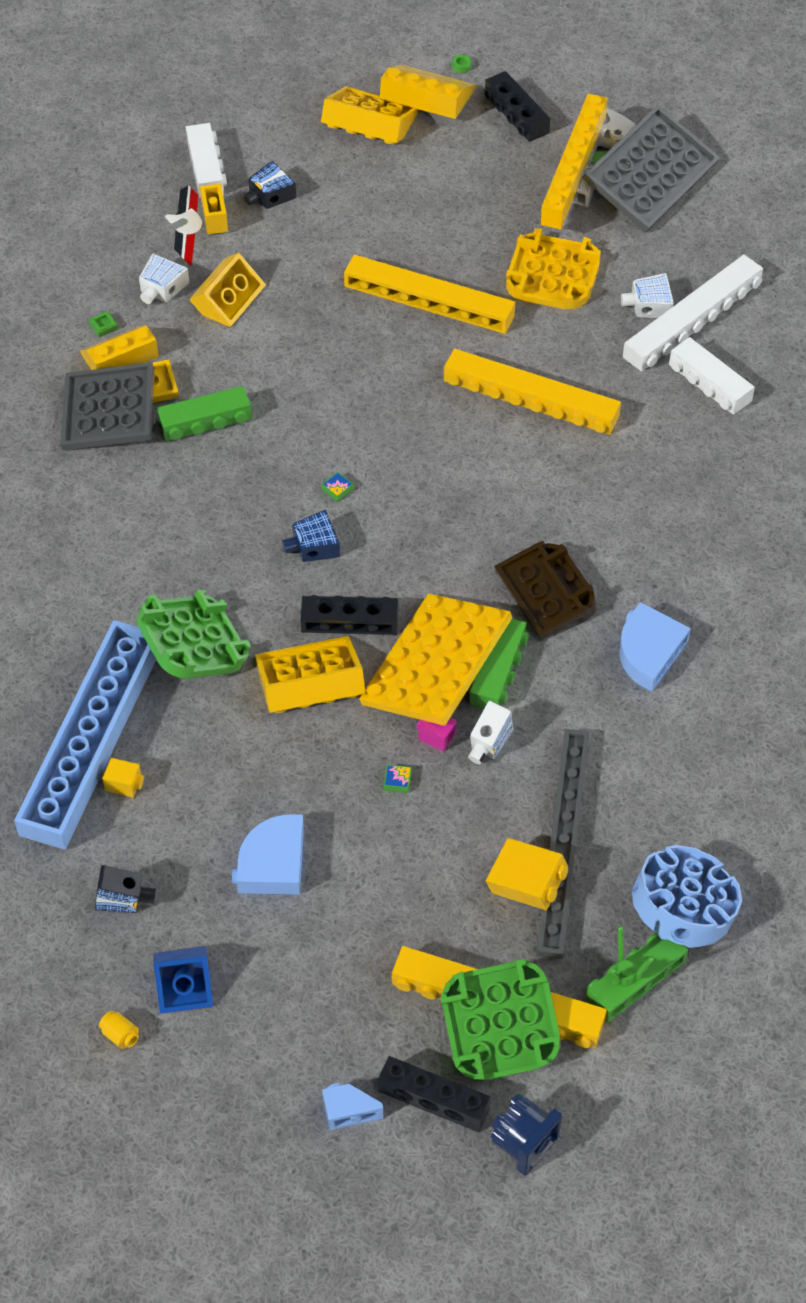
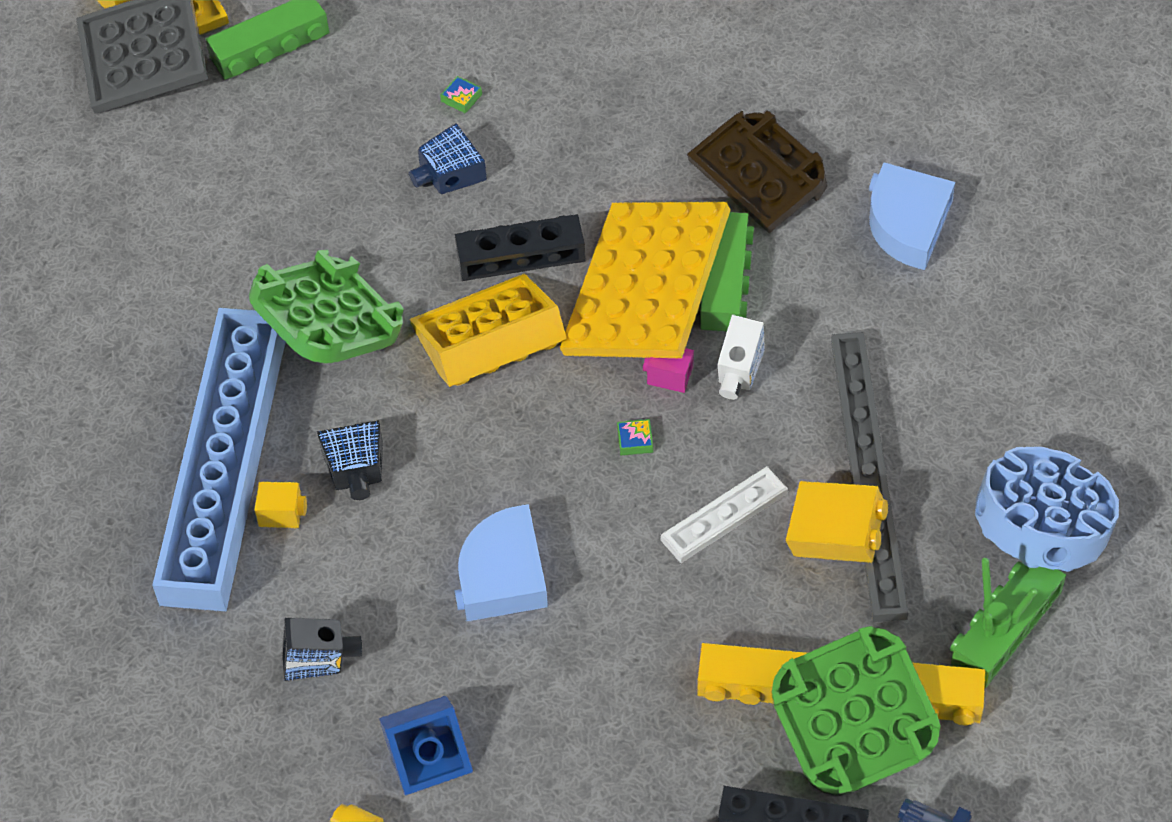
camera: 10 degrees left, 0 degrees up
none -> black torso [317,420,383,500]
none -> white tile [661,466,788,563]

